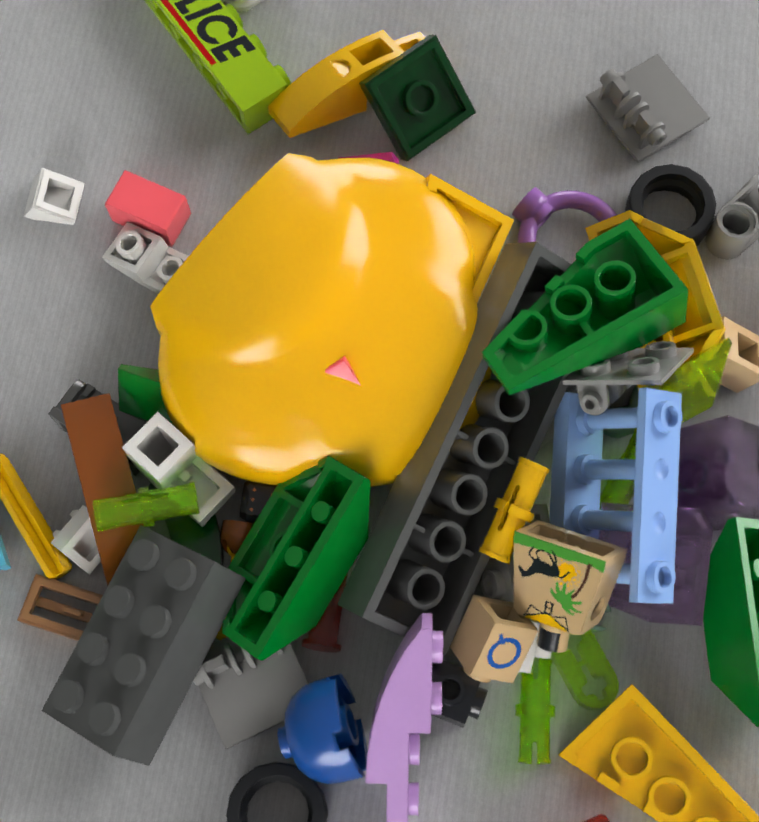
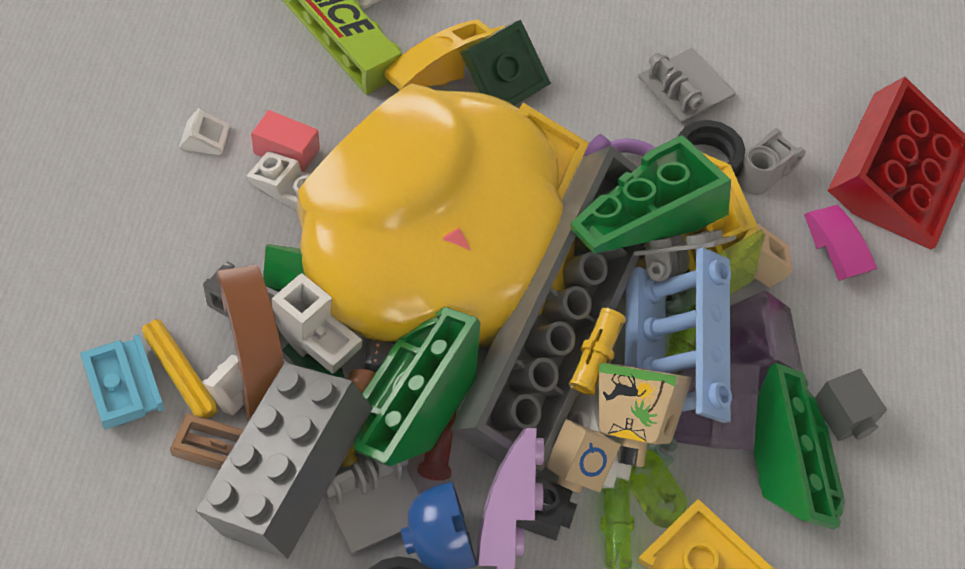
camera: 10 degrees left, 15 degrees down
clear neon green pin [93,482,200,532] -> none

